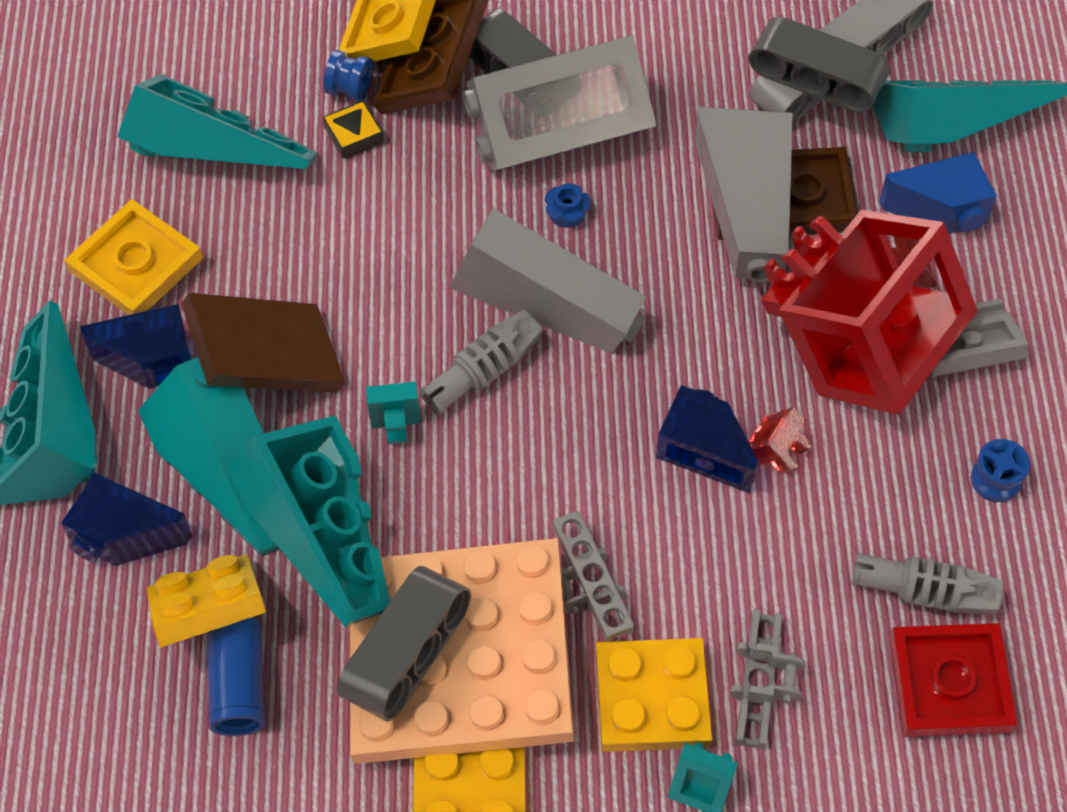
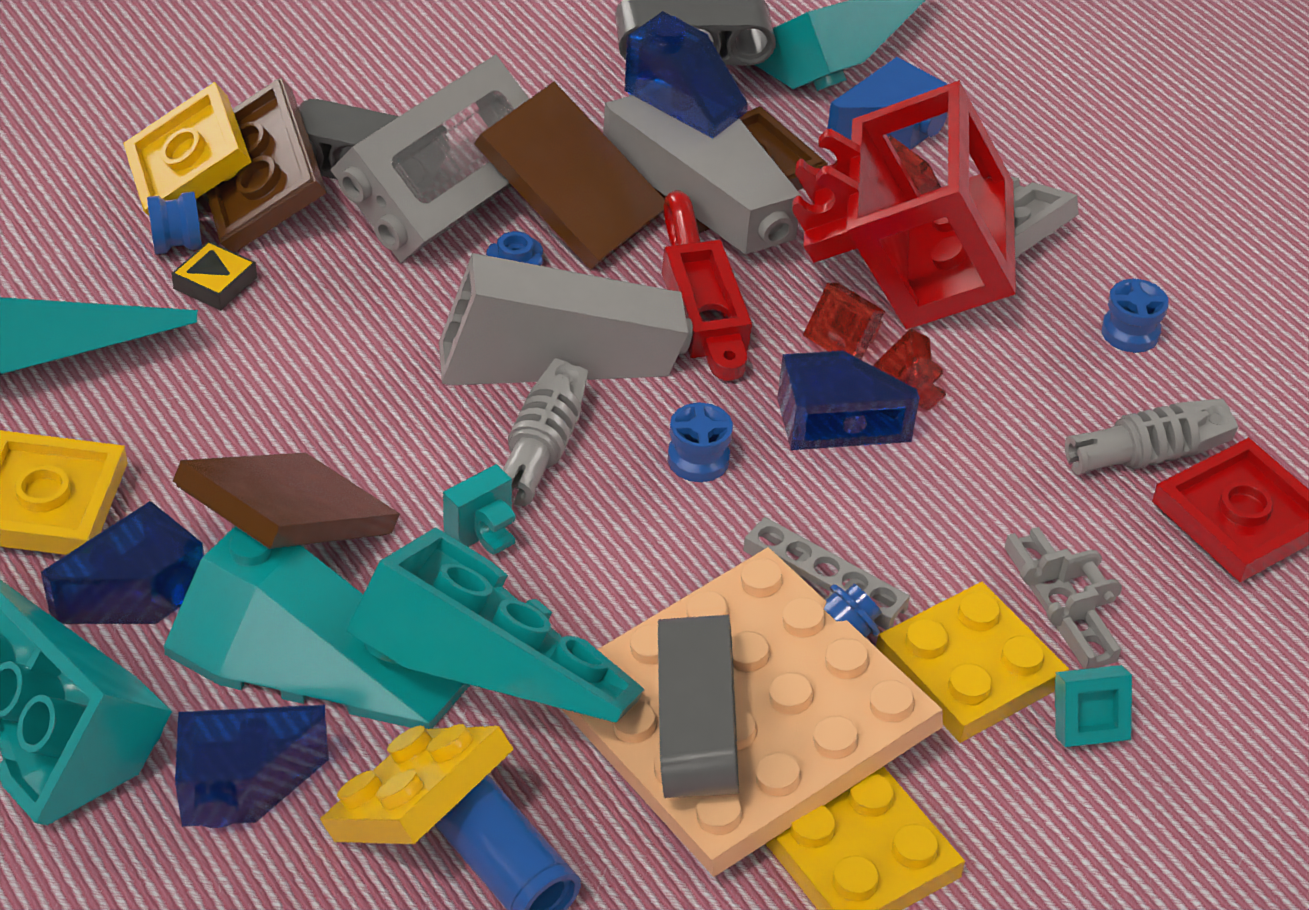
camera: 35 degrees left, 15 degrees down
none -> reddish brown tile [474,81,664,270]
none -> clear blue slope [624,11,748,138]
none -> red piece [662,190,752,381]
none -> blue wheel [667,402,733,483]
none -> clear red tile [803,282,885,364]
none -> blue plate [824,583,882,638]

